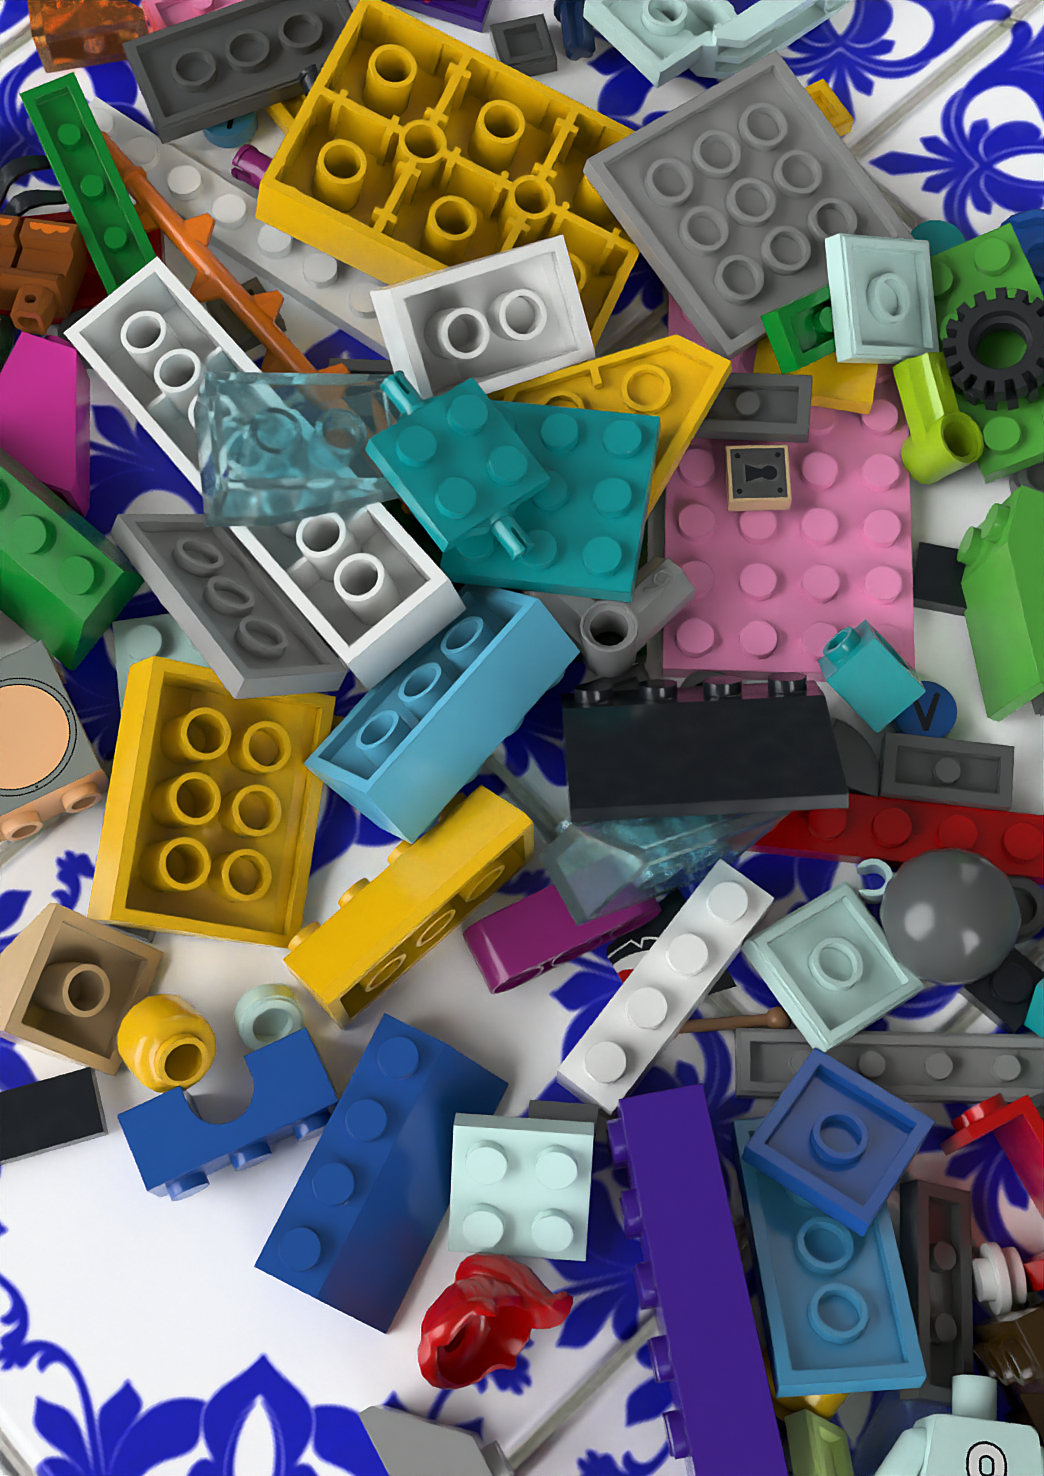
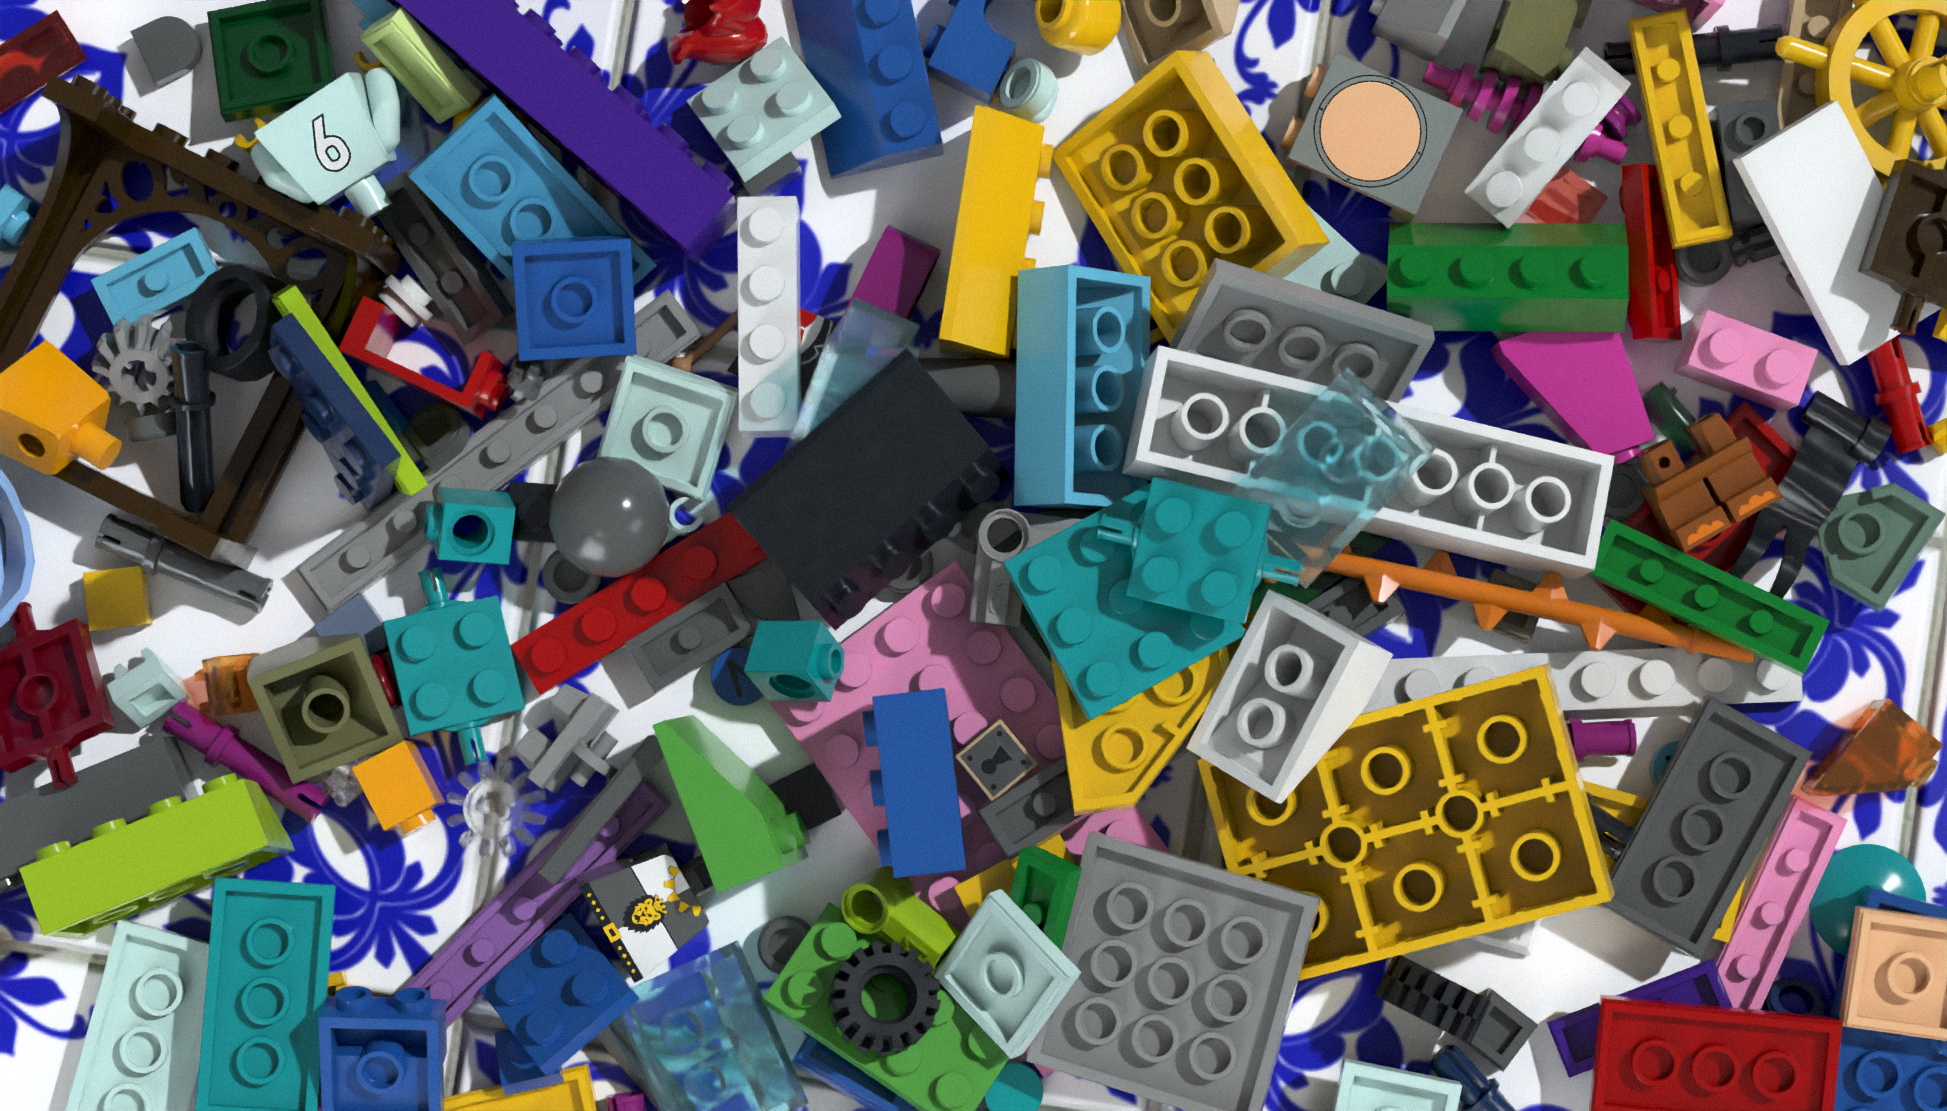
camera: 140 degrees right, 15 degrees up
none -> dark grey piece [506,353,546,403]
none -> blue brick [862,688,967,878]
none -> dark grey pin [916,357,1017,418]
none -> black tyre [1374,955,1492,1044]

